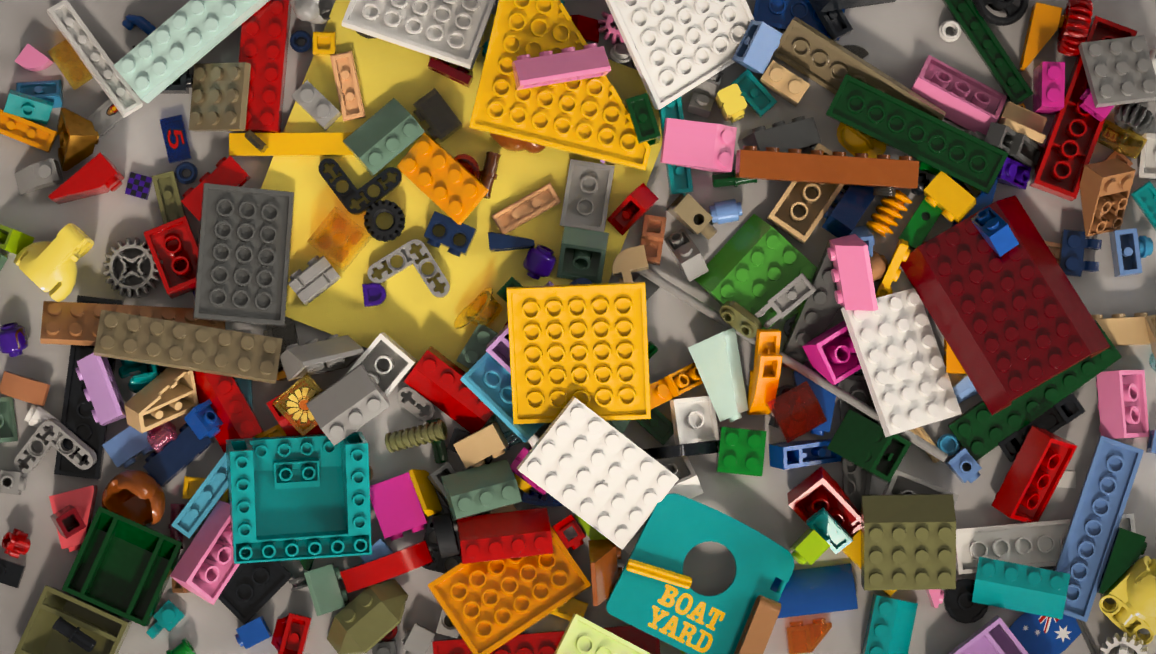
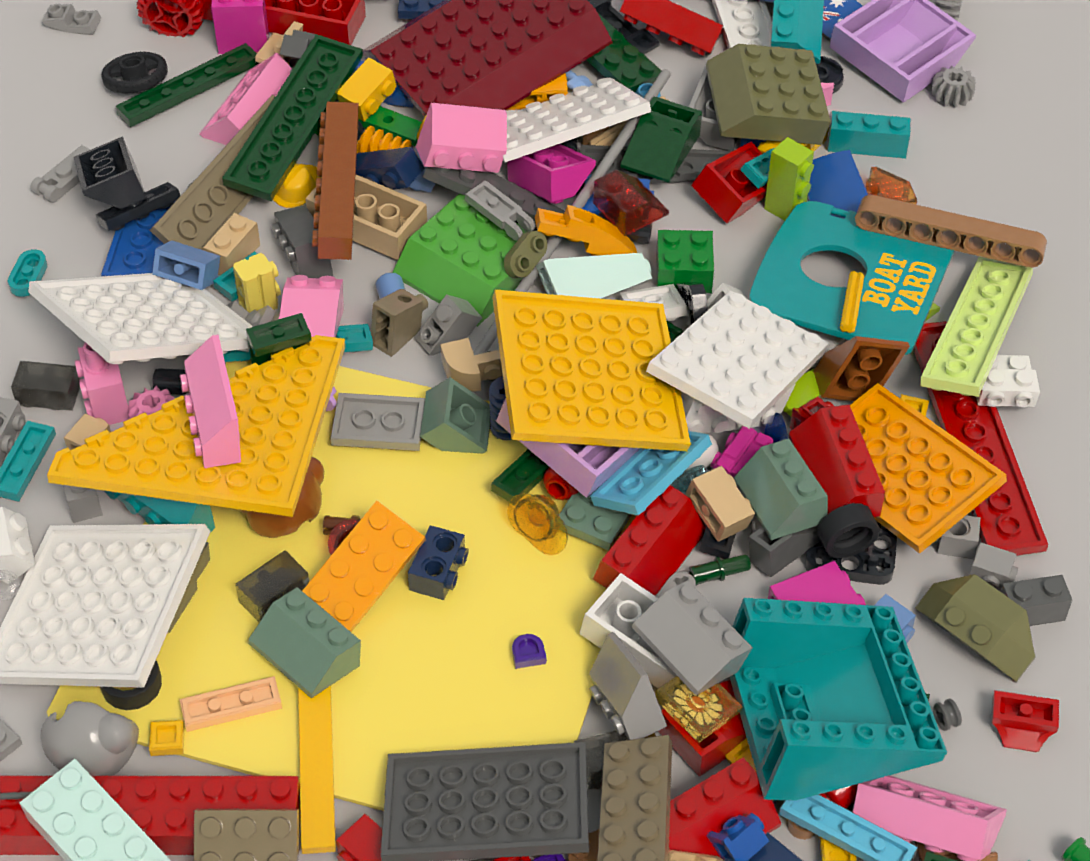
camera: 90 degrees left, 35 degrees down
black plate [218,561,293,625] -> none
blue brick [235,616,273,649] -> none
clear smoke tile [245,129,268,153] -> none
light grey brick [288,255,341,305] -> none
dark blue plate [290,30,312,53] -> none
light grey brick [292,80,341,131] -> none
sand green slope [304,563,349,616] -> none
clear yellow brick [307,206,372,272] -> none
black beam [319,158,402,215] -> none
red slope [340,540,433,593] -> none
black tyre [364,200,405,242] -> none
light grey beam [367,239,450,298] -> none
olive piece [385,420,448,453] -> none
yellow slope [409,469,442,517] -> none
dark red plate [428,57,473,88] -> none
dark blue slope [488,232,535,252] -> none
light nougat tile [492,183,561,234] -> none
dark purple head [523,244,556,280] -> none
red slope [607,183,659,235] -> none
nougat slope [640,214,667,265] -> none
dark green axle [712,169,757,188] -> none
blue slope [769,439,841,470] -> none
clear smoke tile [873,186,896,197] -> none
white plate [939,20,961,42] -> none
medium blue brick [945,448,982,483] -> none
blue slope [971,207,1019,257] -> none
light orange slope [1018,2,1064,71] -> none

